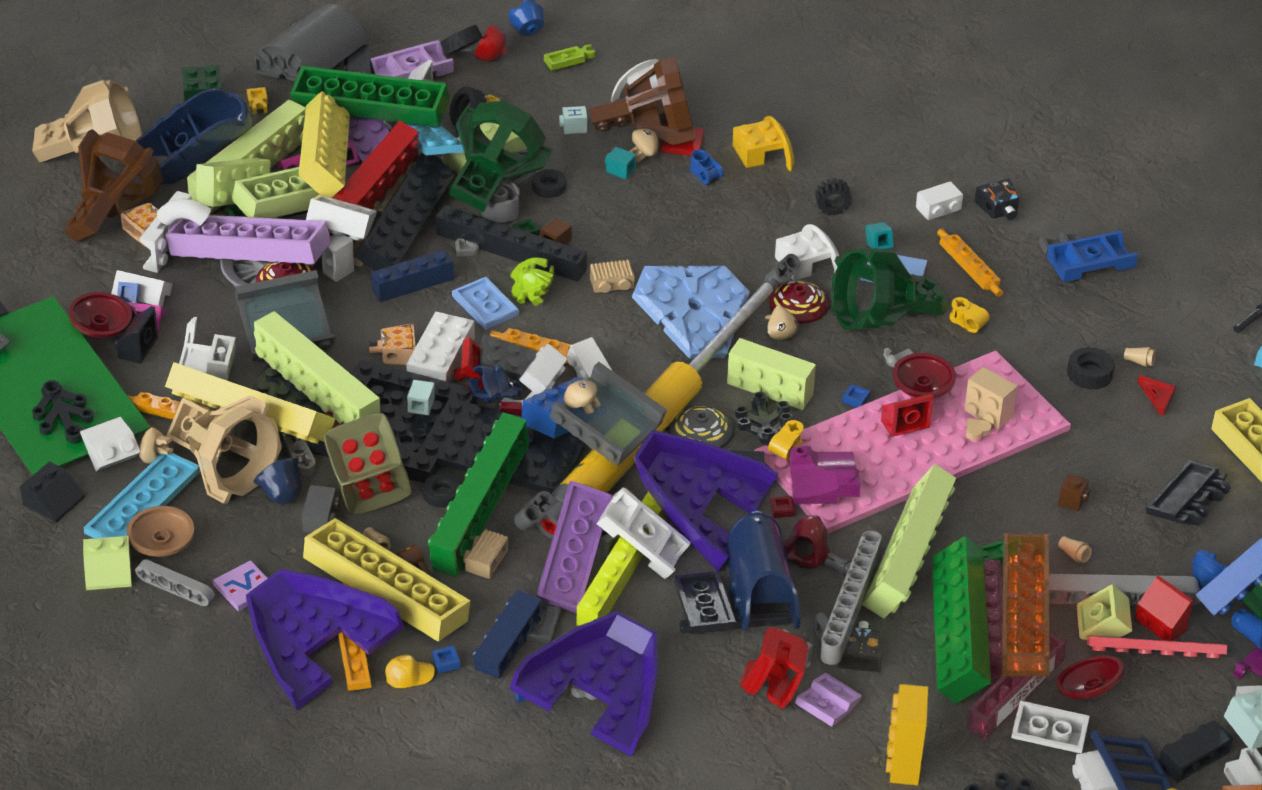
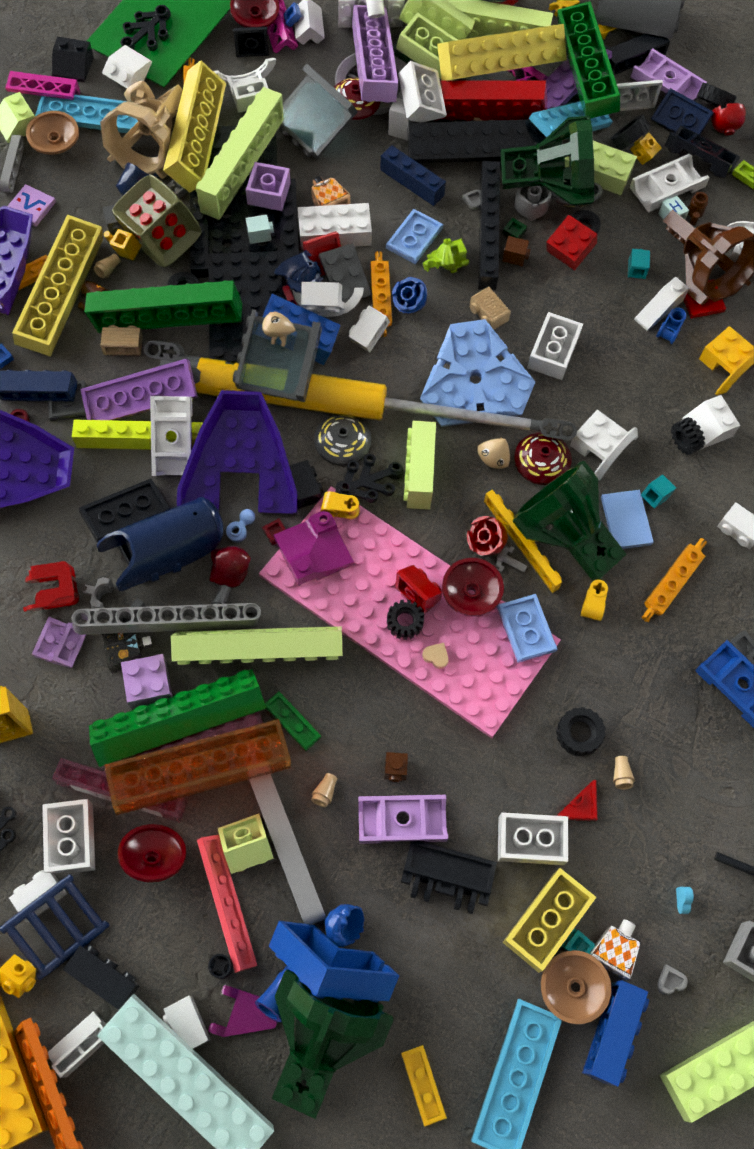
camera: 65 degrees right, 25 degrees up
tan piece [629,129,659,163] -> none
blue plate [842,384,870,408] -> none
tan brick [964,367,1018,430] -> none
slope [1135,576,1193,641] -> none
none -> dark pink fence [5,71,80,100]
none -> yellow brick [103,229,142,261]
none -> lavender brick [121,654,172,709]
none -> black wheel [208,954,233,979]
none -> lavender brick [246,162,291,211]
none -> lavender piece [358,795,448,844]
none -> black tyre [387,599,424,640]
none -> blue cone [392,277,427,313]
none -> red cylinder [467,516,508,556]
none -> yellow plate [484,490,562,593]
none -> light blue tile [497,594,557,663]
none -> white brick [498,813,568,865]
none -> white brick [527,312,583,380]
none -> red brick [546,215,597,271]
none -> white piece [630,154,710,213]
none -> white slope [634,277,689,331]
none -> dark blue tile [651,88,714,135]
none -> black piece [664,125,741,178]
none -> white slope [682,395,740,449]
none -> reddish brown piece [688,192,708,226]

